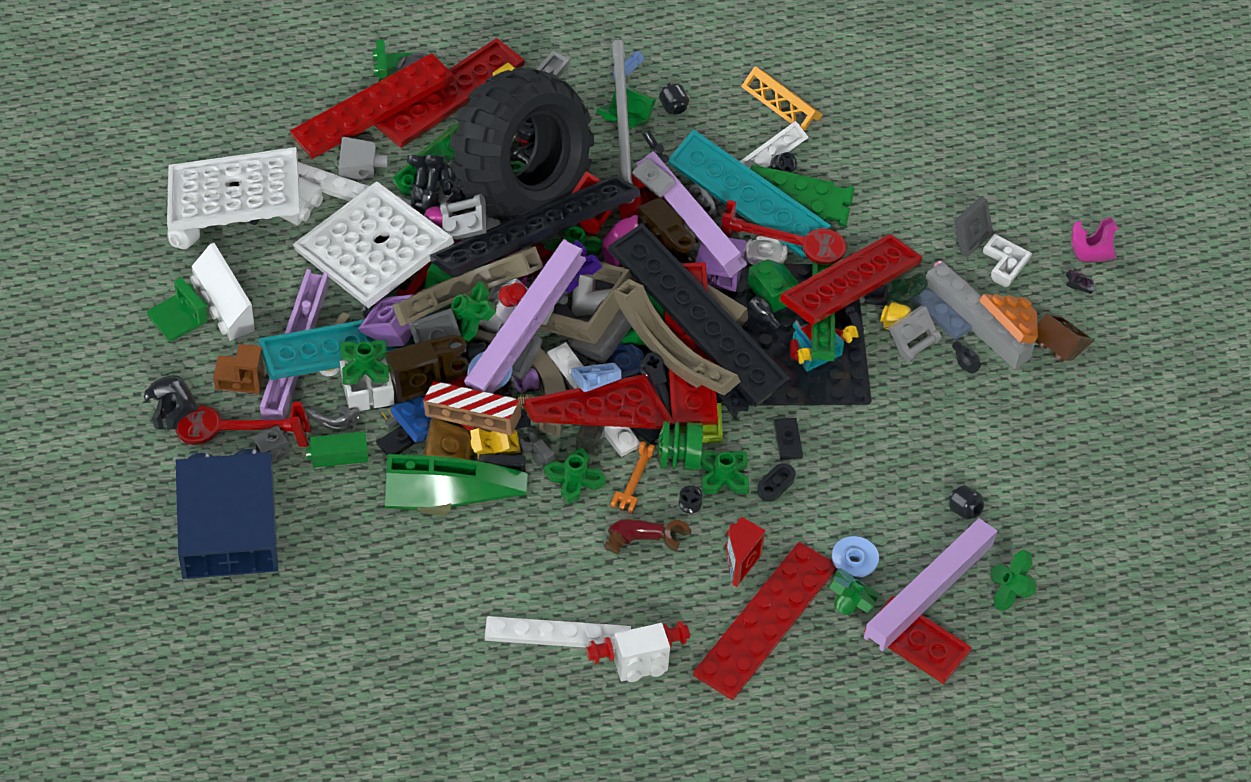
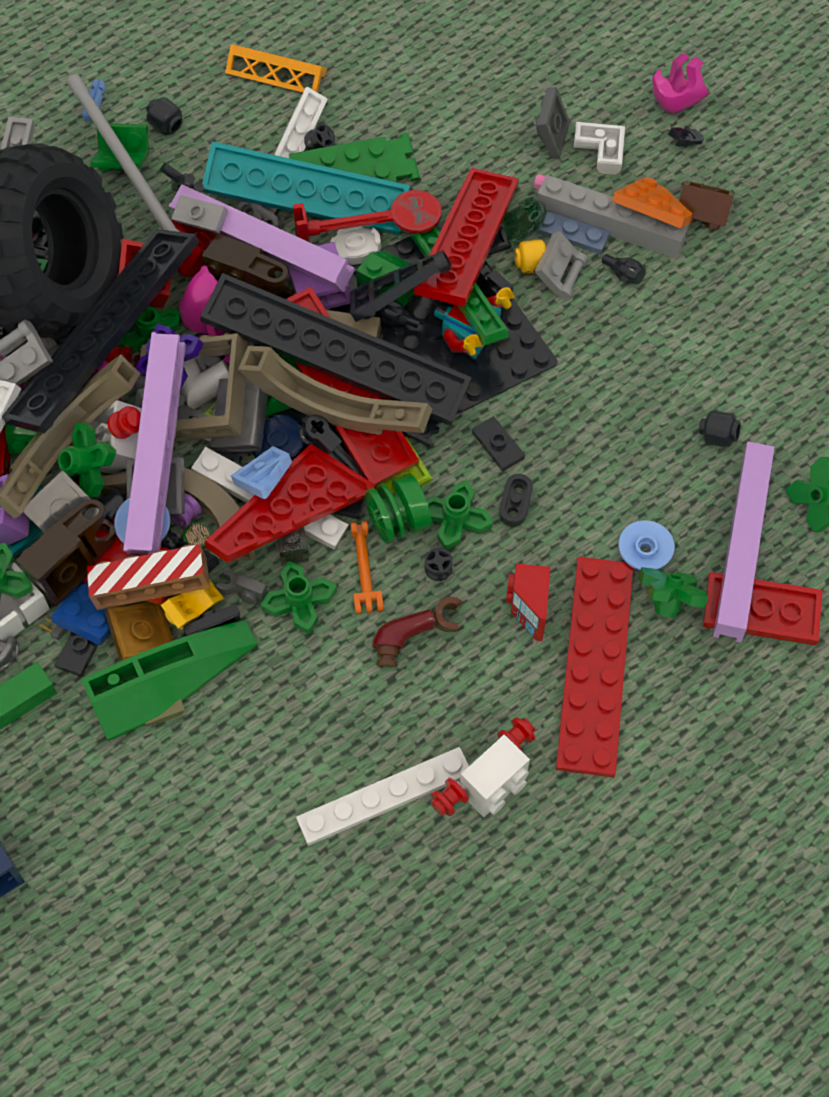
camera: 25 degrees left, 10 degrees up
none -> black plate [350,250,453,322]

